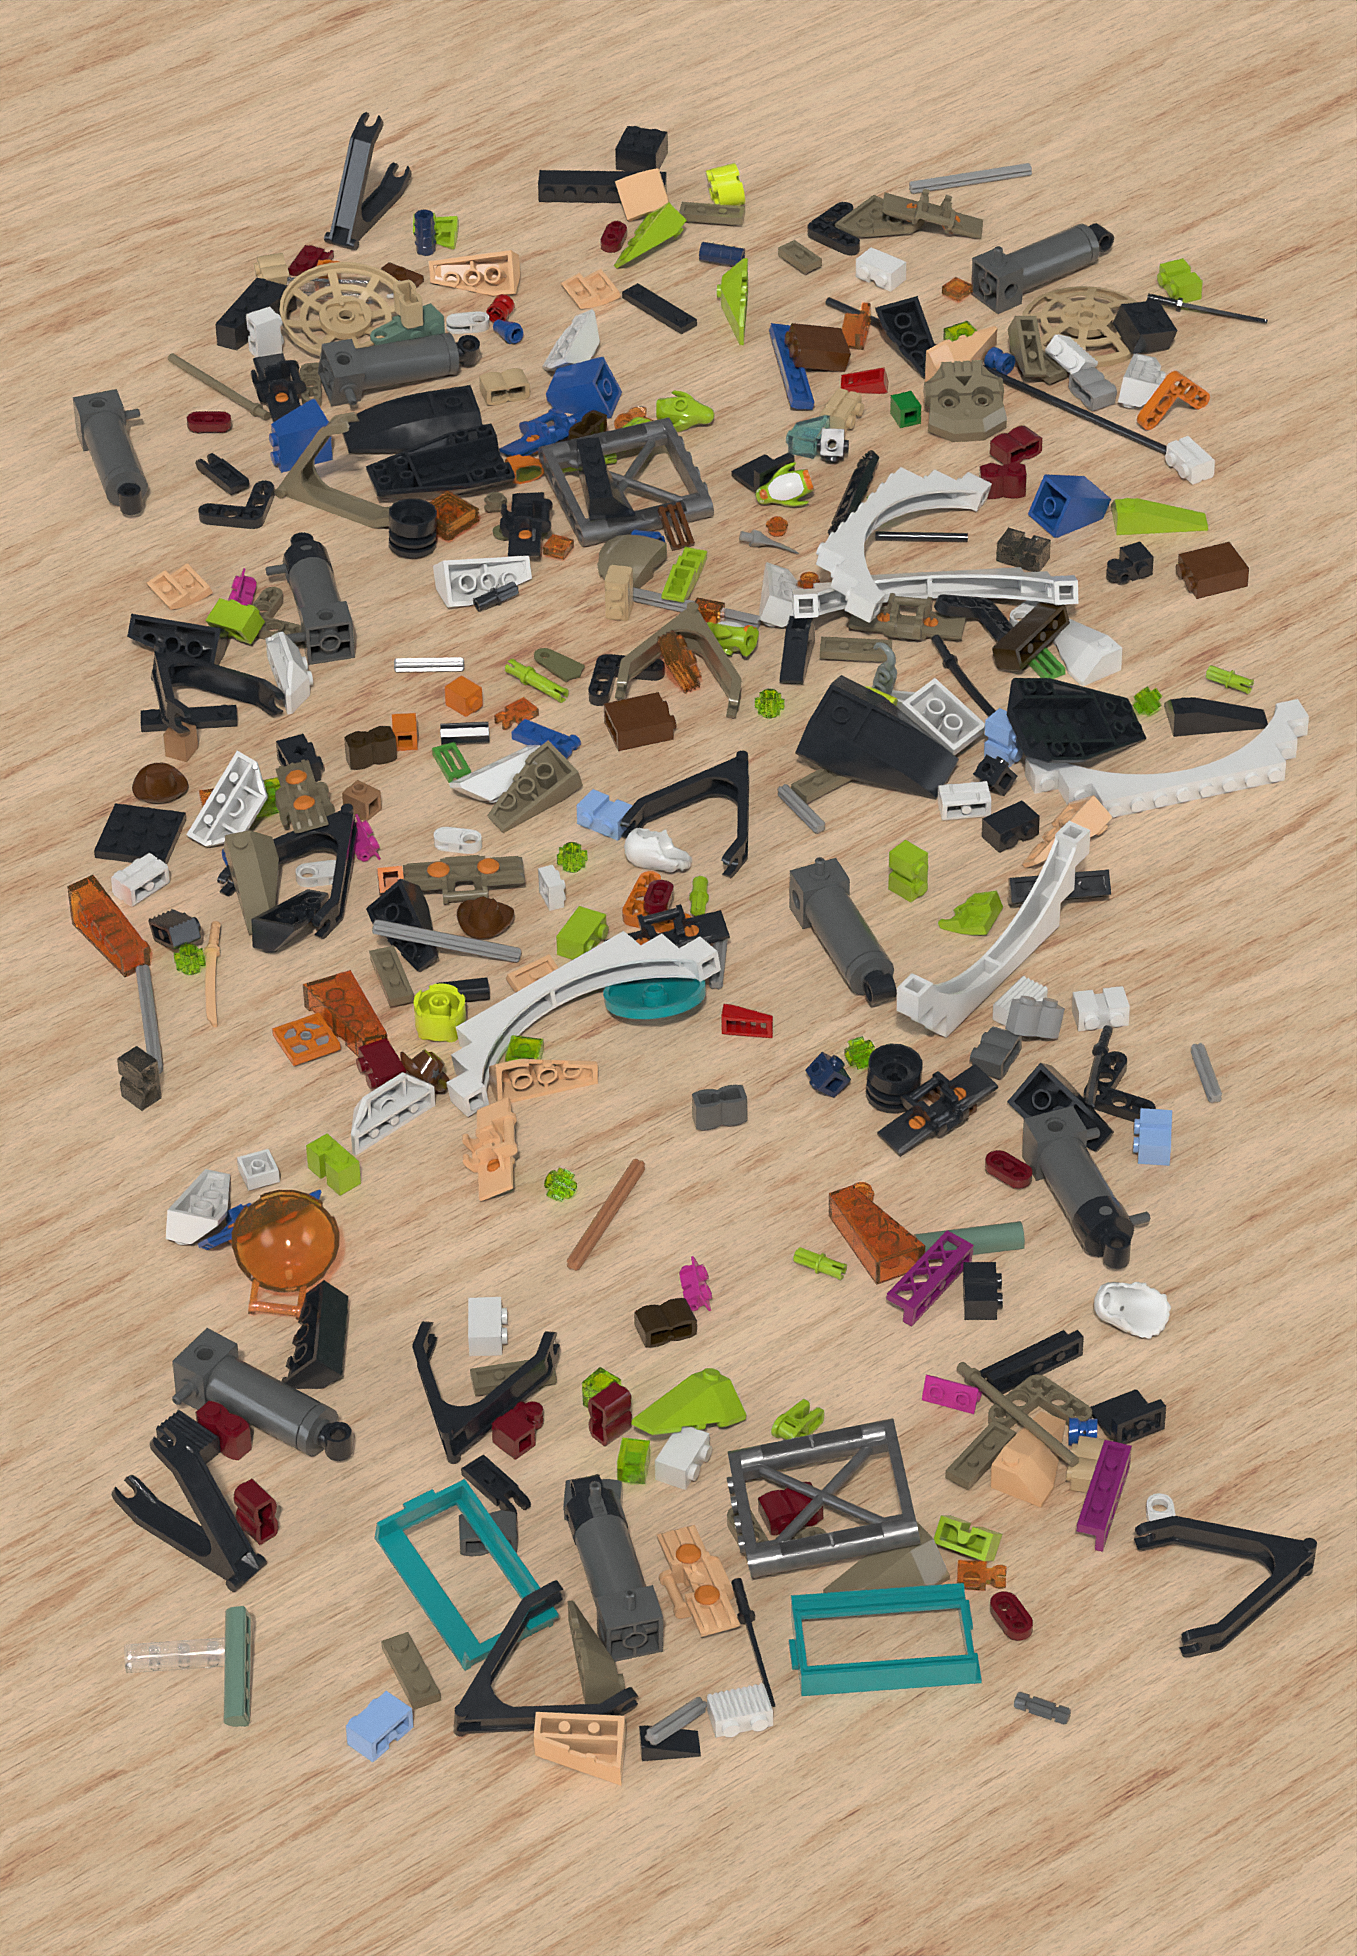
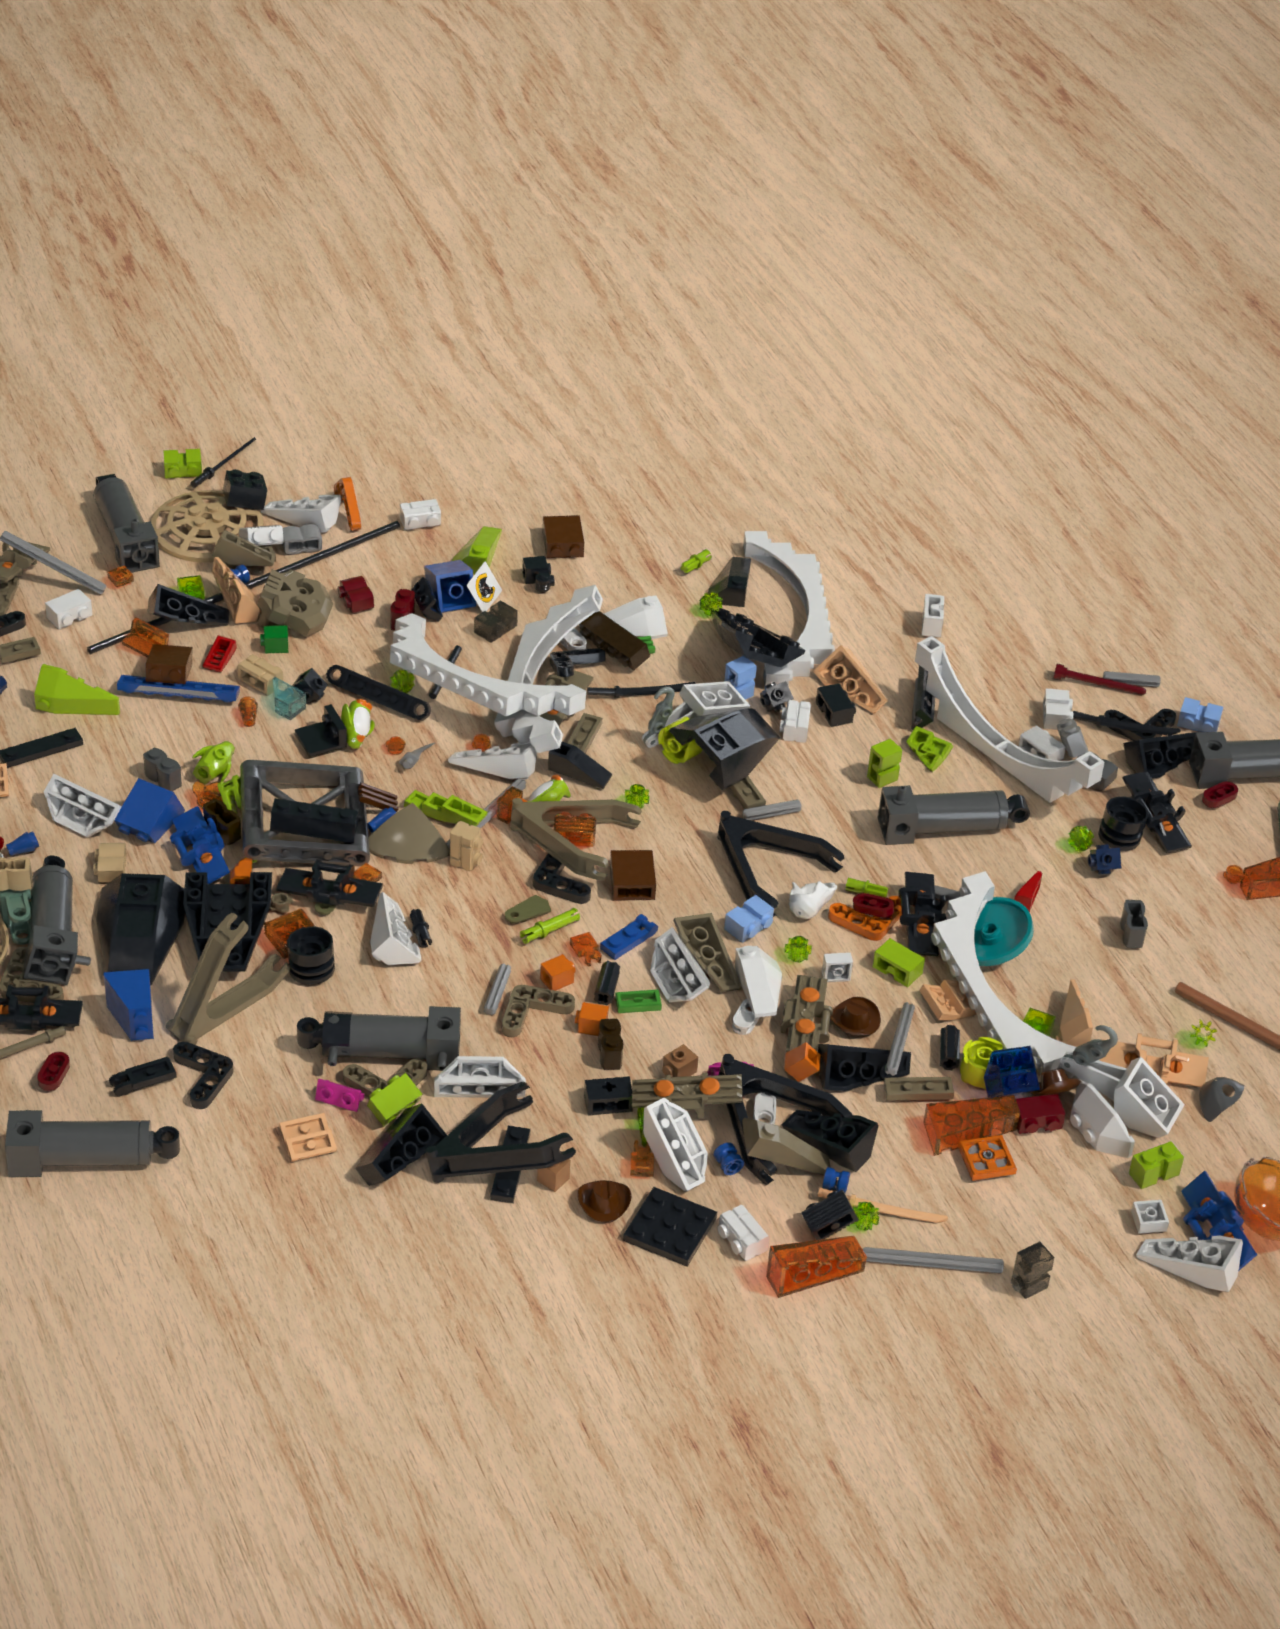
camera: 80 degrees left, 0 degrees up
none -> light grey axle [0,531,106,594]
none -> dark grey brick [143,747,182,792]
none -> clear orange cone [238,696,258,727]
none -> black bracket [411,577,443,622]
none -> sticker [467,561,502,614]
none -> dark tan beam [502,985,575,1037]
none -> white wedge [735,946,782,1018]
none -> blue wheel [822,1167,850,1194]
none -> white brick [922,594,944,637]
none -> clear blue slope [984,1045,1040,1100]
none -> dark red piece [1053,663,1146,695]
none -> white slope [1060,1025,1185,1138]
none -> dark grey piece [1199,1077,1245,1122]

